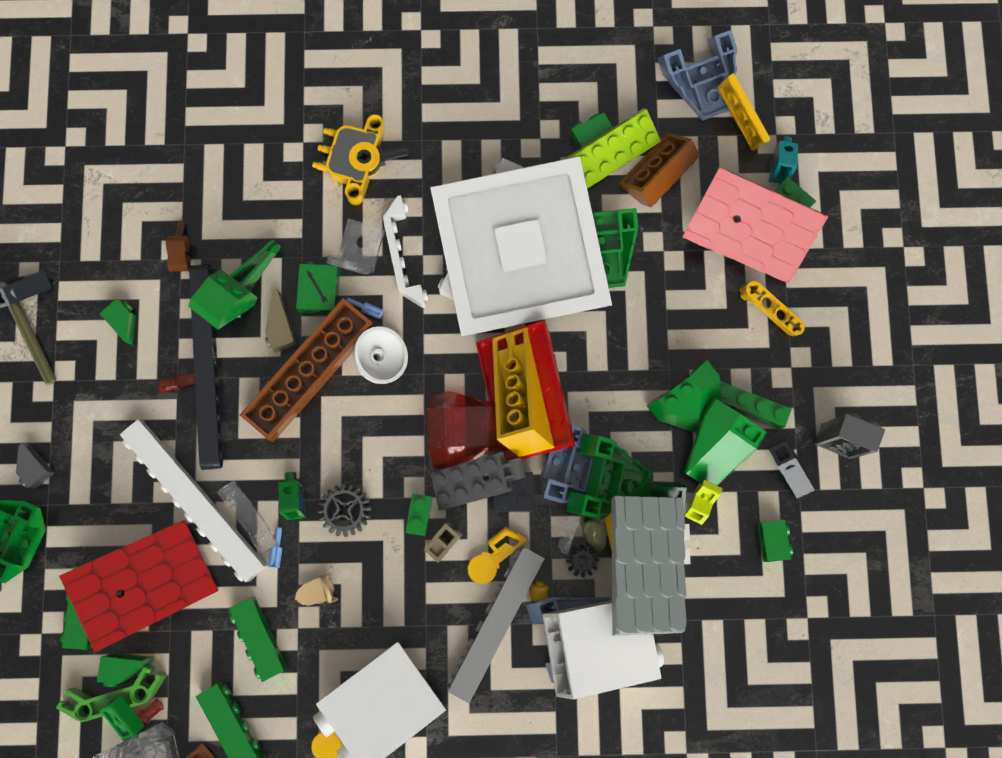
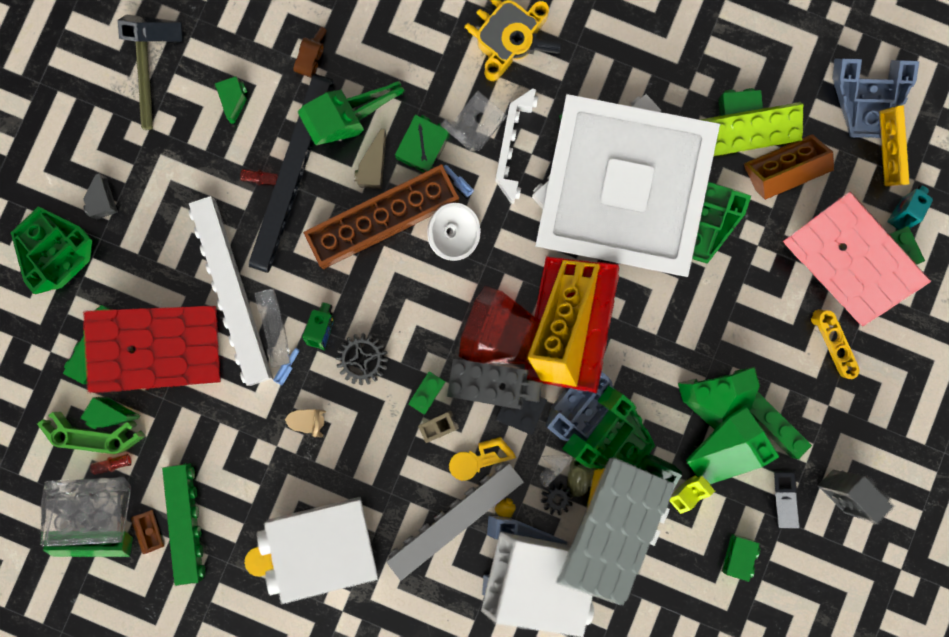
camera: 25 degrees right, 5 degrees up
green slope [99,695,144,740] -> none
green brick [229,597,288,682] -> none

